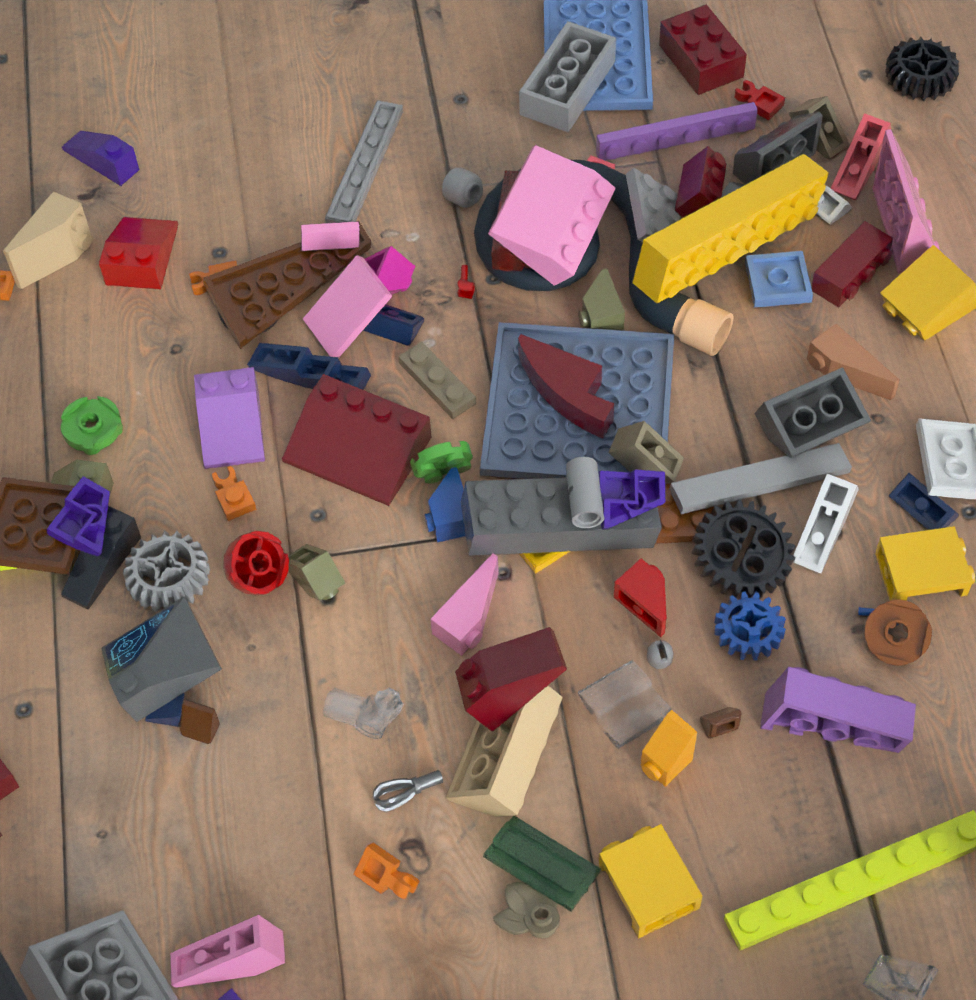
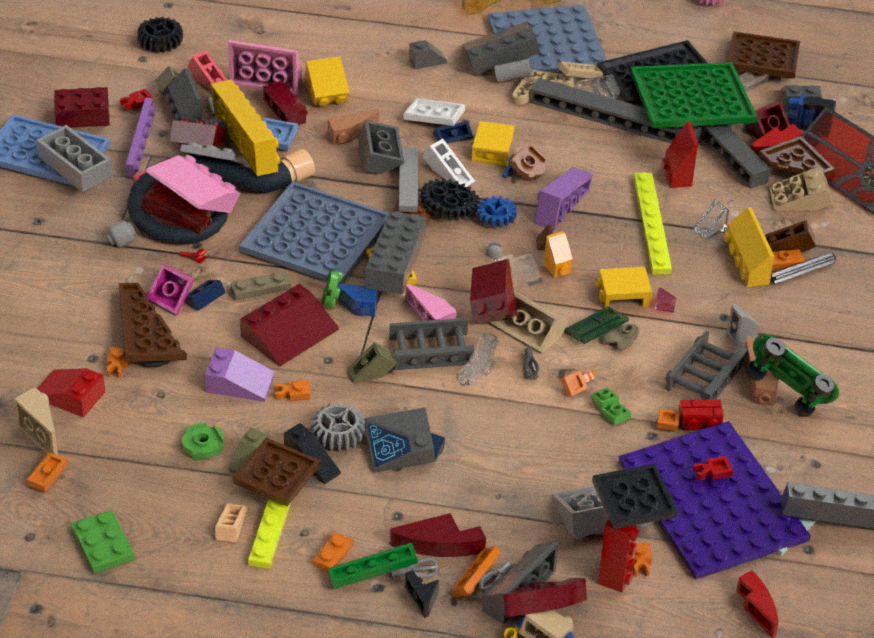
camera: 75 degrees left, 15 degrees down
dark purple slope [47,476,110,556] -> none
bright pink slope [170,915,285,988] -> none
reddish brown slope [180,700,220,744] -> none
red cylinder [223,531,289,595] -> none
dark blue slope [247,343,371,390] -> none
bright pink tile [301,222,359,251] -> none
bright pink tile [303,255,392,358] -> none
light grey tile [325,100,403,223] -> none
dark red slope [518,334,615,439] -> none
light grey pin [566,457,604,528] -> none
olive slope [578,269,625,331] -> none
dark purple slope [598,470,666,529] -> none
dark tan slope [608,421,684,483] -> none
red slope [614,558,667,637] -> none
none -> dark grey fence [389,318,474,370]
none -> bright green slope [591,387,631,425]
none -> clear pink slope [655,287,677,313]

